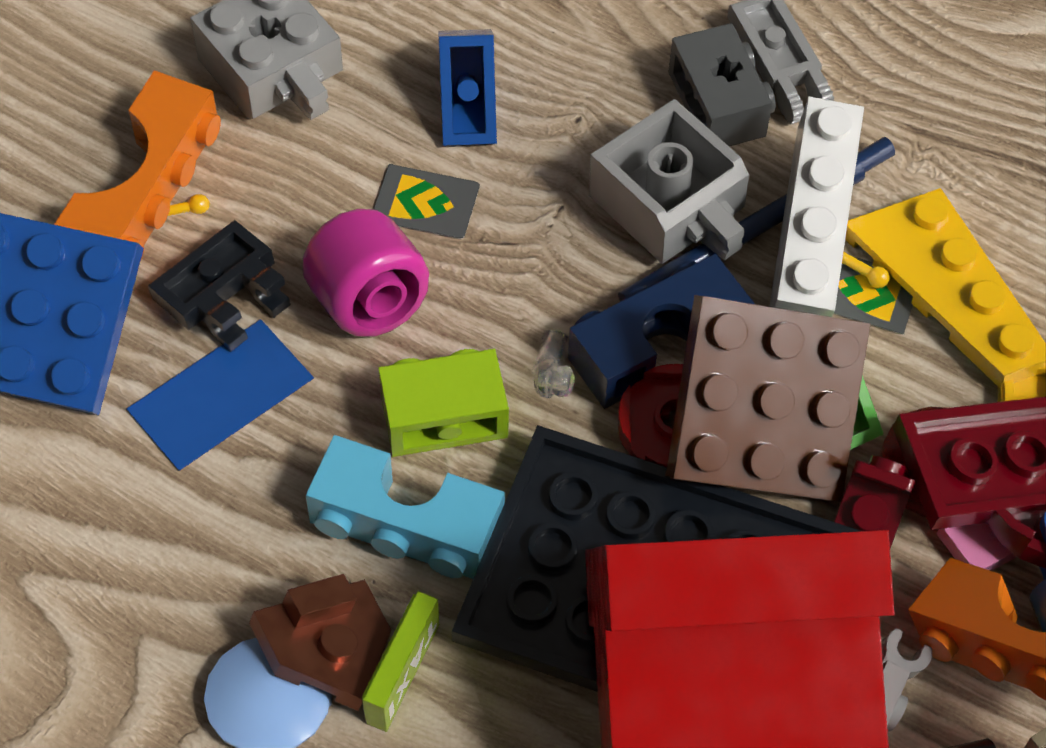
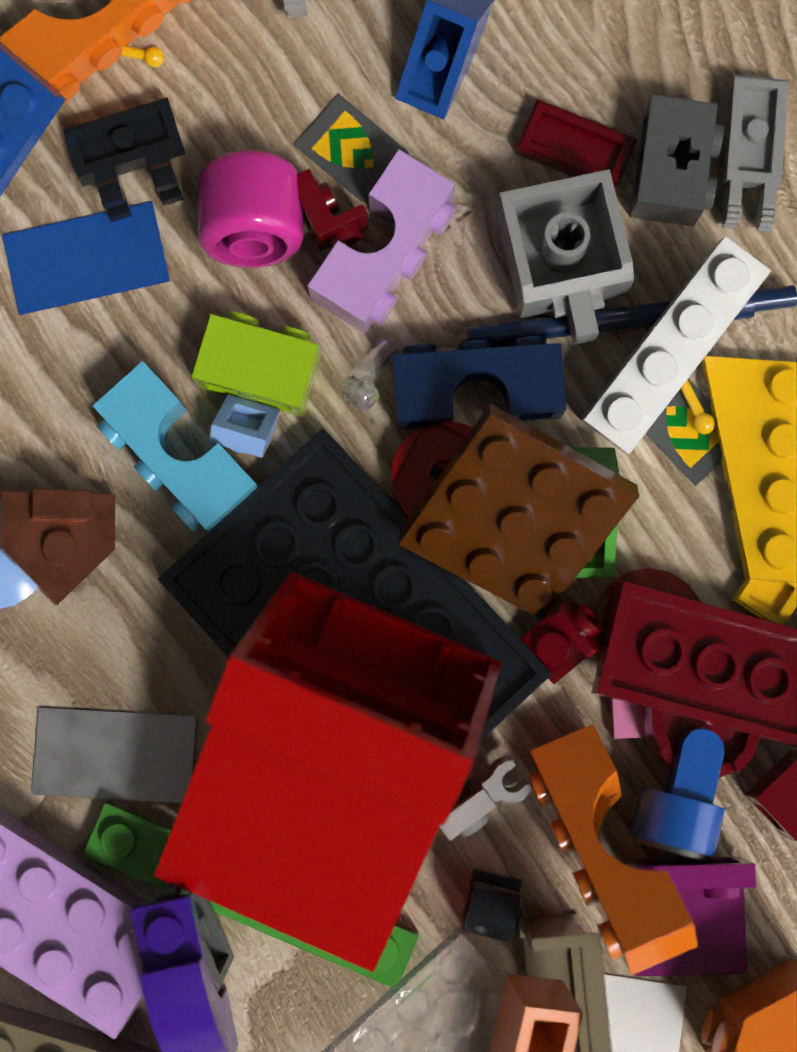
camera: 30 degrees right, 25 degrees up
lime tile [362,591,440,732] -> none
none -> light blue plate [209,394,280,458]
none -> dark red bracket [297,169,368,252]
none -> lavender arch [308,149,457,334]
none -> dark red tile [515,99,637,192]

